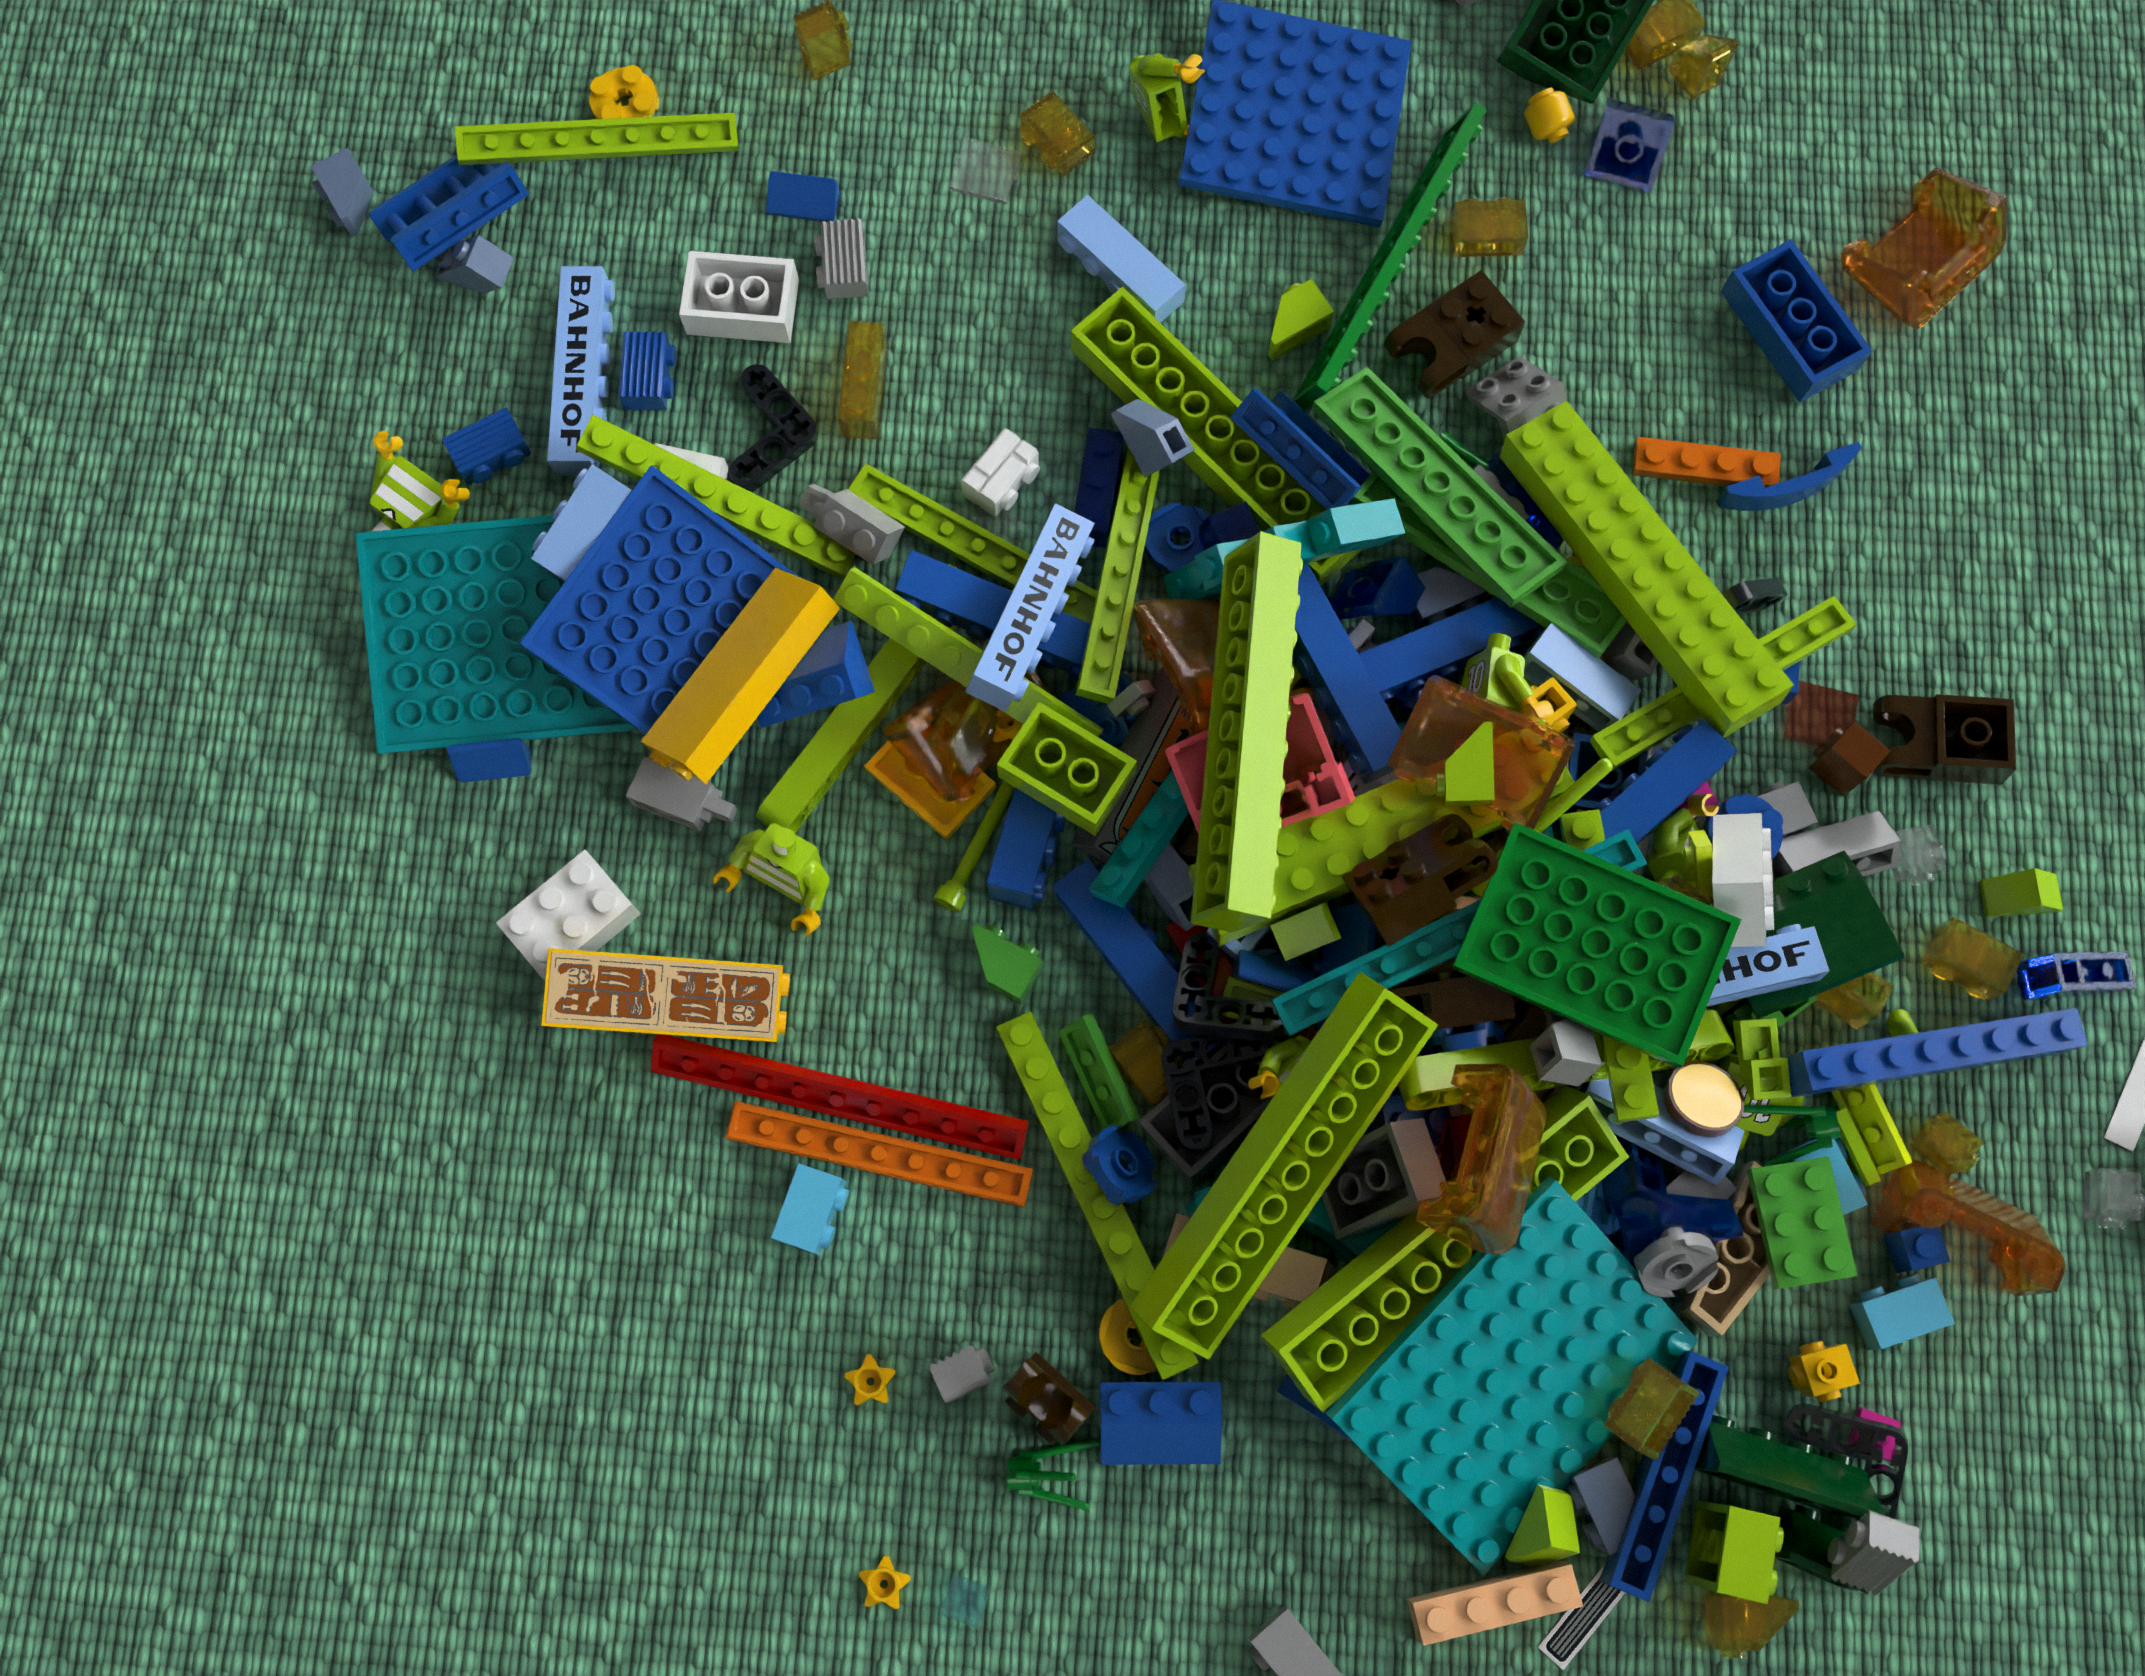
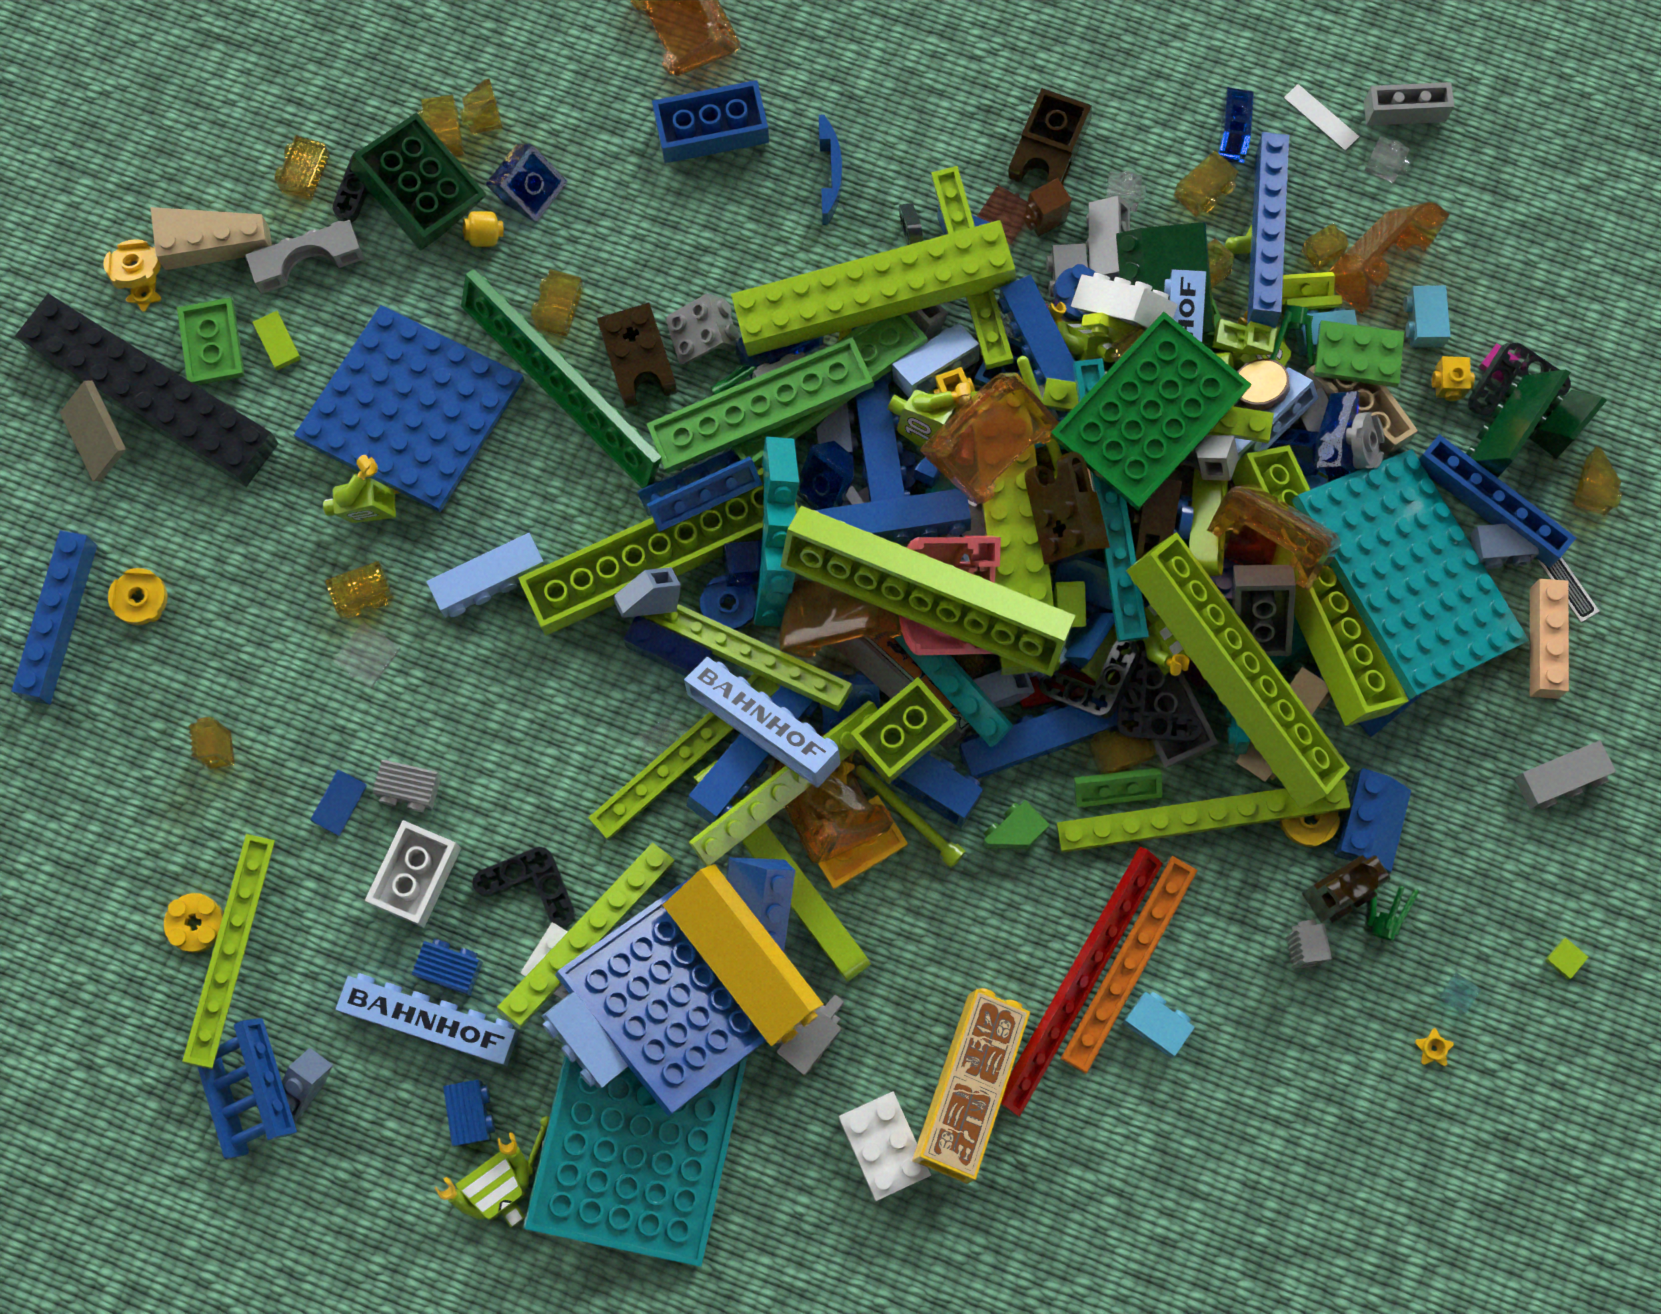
camera: 75 degrees left, 0 degrees up
sand blue slope [310,147,373,237] -> none
blue slope [447,738,532,782] -> none
lime torso [713,823,830,937] -> none
light grey hinge [799,484,905,565] -> none
clear yellow brick [838,321,888,439] -> none
yellow plate [844,1354,896,1405] -> none
white brick [961,428,1040,517] -> none
blue plate [1082,1125,1156,1205] -> none
light grey plate [1107,679,1156,717] -> none
lime slope [1268,279,1334,361] -> none
lime slope [1436,722,1494,807] -> none
lime slope [1505,1484,1580,1567] -> none
clear yellow brick [1604,1357,1699,1460] -> none
orange plate [1632,437,1781,488] -> none
lime brick [1684,1500,1784,1604] -> none
light grey brick [1828,1510,1919,1596] -> none
blue brick [1884,1223,1951,1273] -> none
lime slope [1979,868,2063,918] -> none

